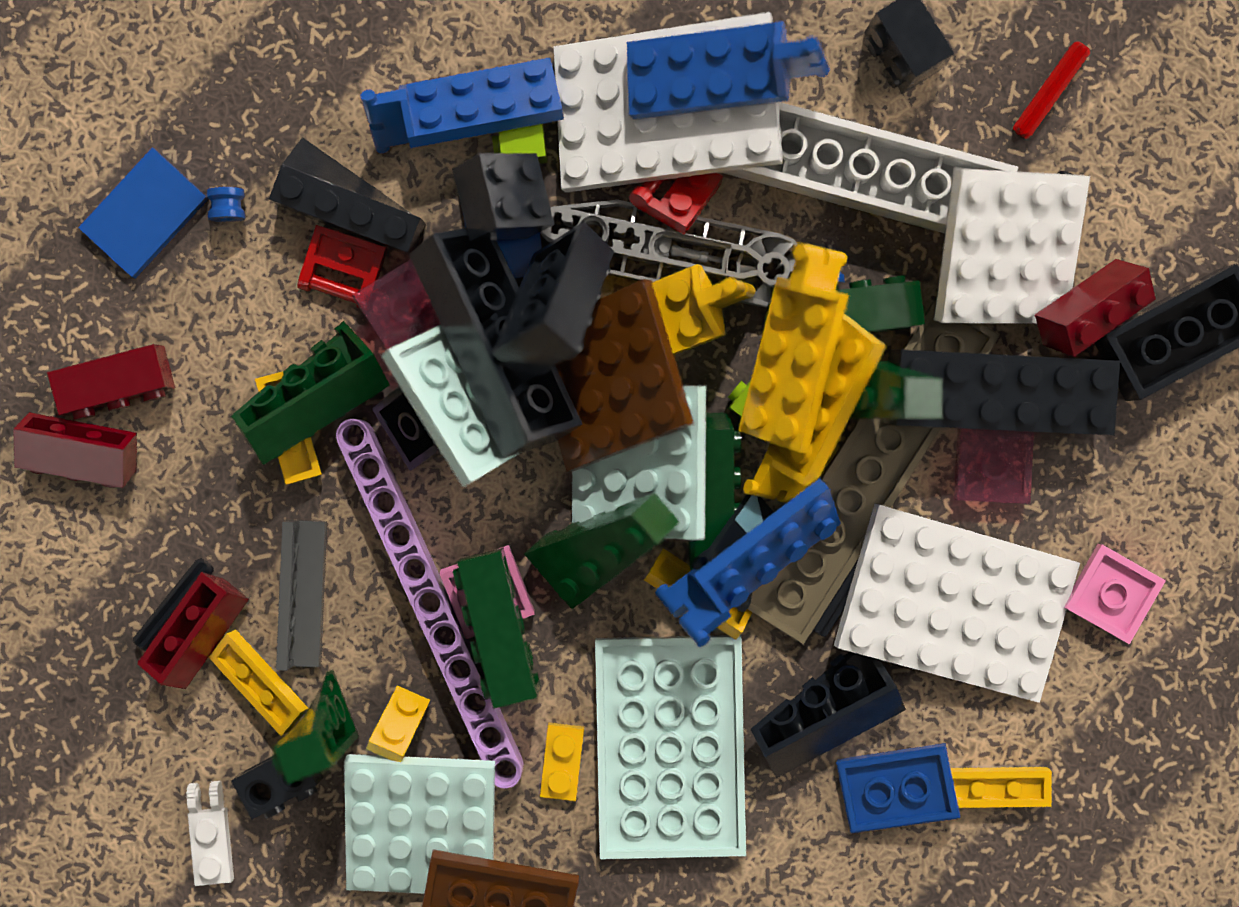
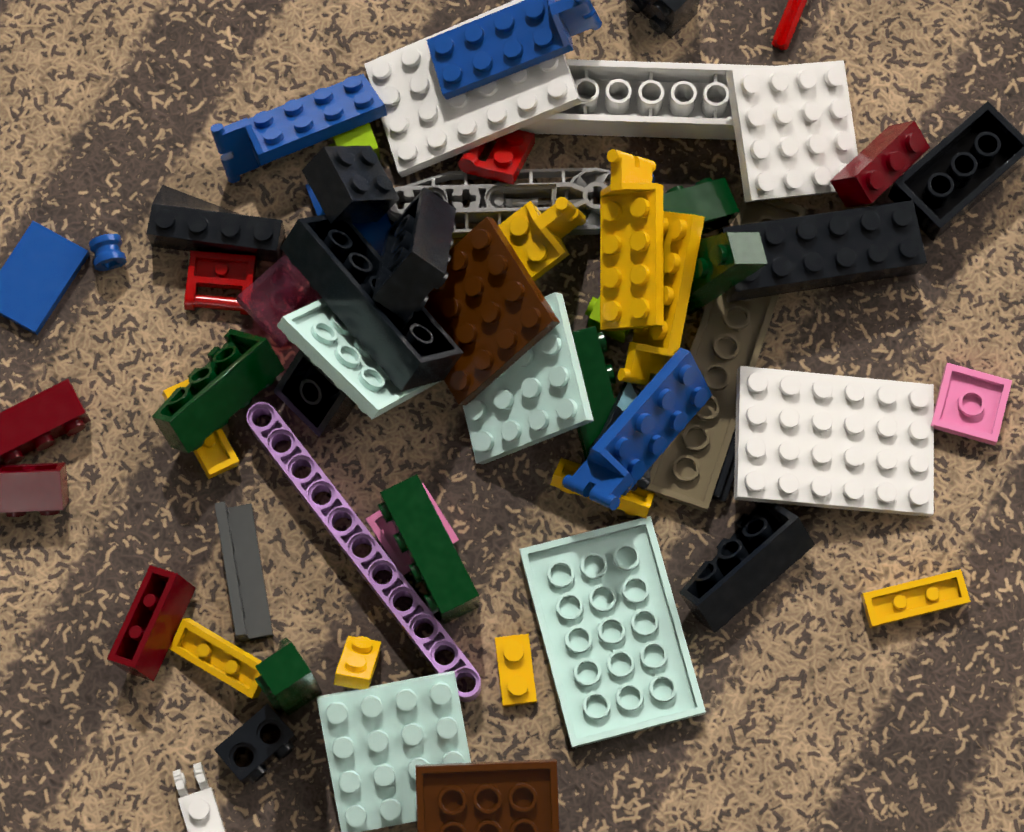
camera: 15 degrees left, 15 degrees down
black axle [133,558,214,651] -> none
dark green wedge [524,493,680,609] -> none
blue tile [836,743,960,833] -> none
clear pink plate [954,428,1034,504] -> none

